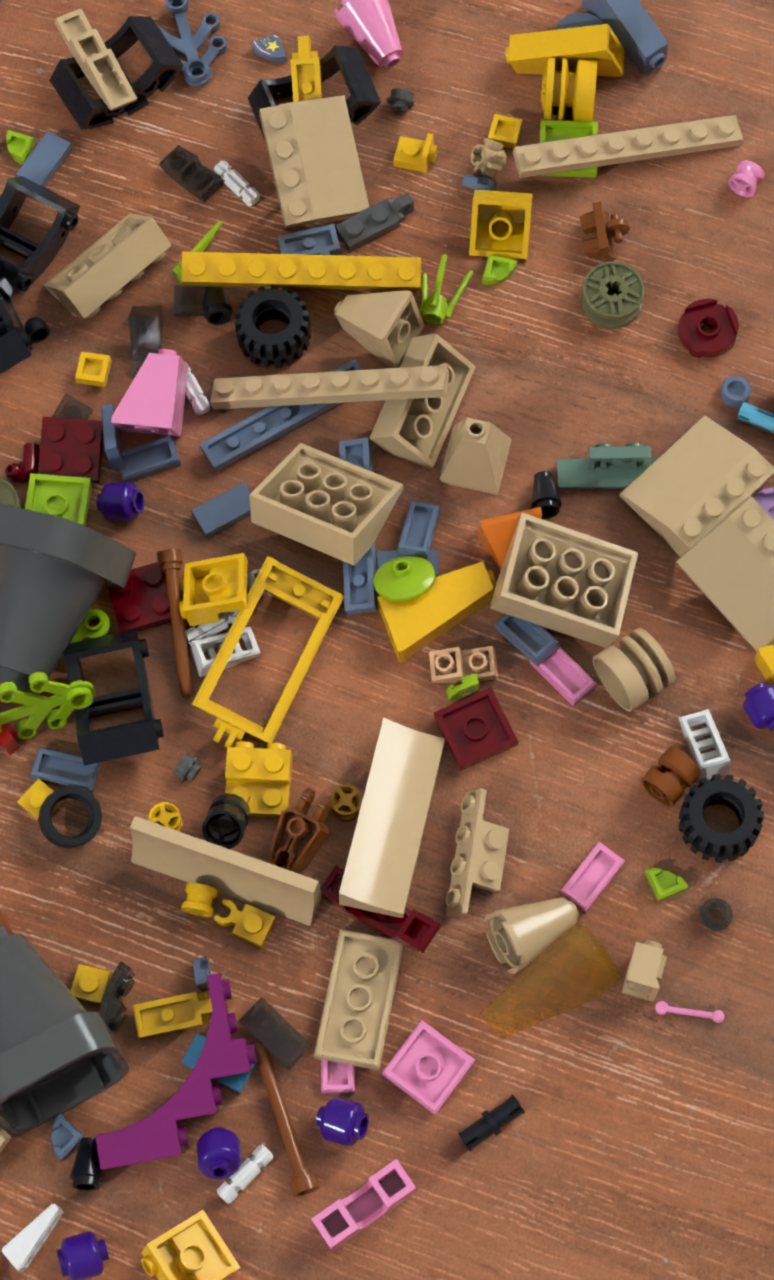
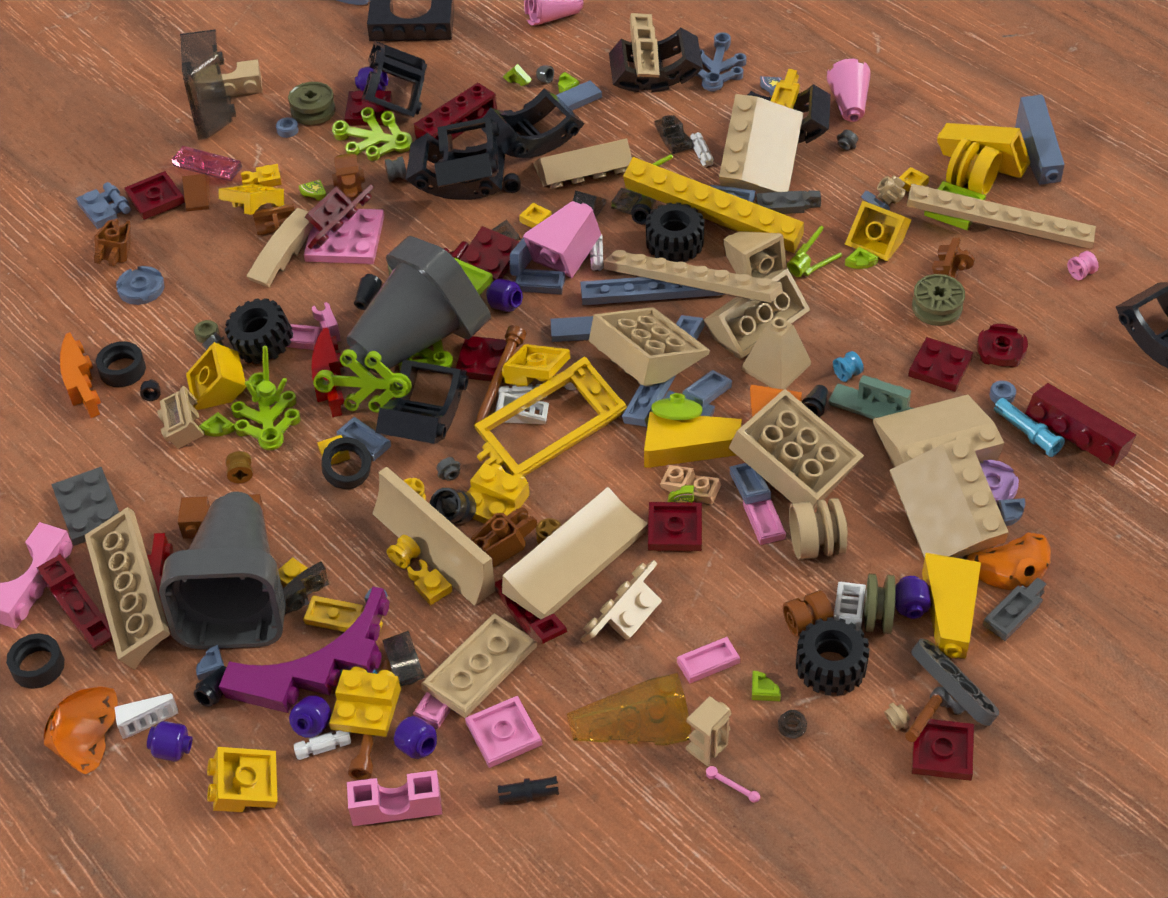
camera: 25 degrees right, 20 degrees down
yellow bracket [393,133,438,173] -> none
tan cone [484,897,579,974] -> none
none -> yellow plate [329,667,401,737]
none -> dark azure wheel [832,351,864,382]
none -> olive wheel [864,573,895,634]
none -> dark red plate [908,337,973,392]

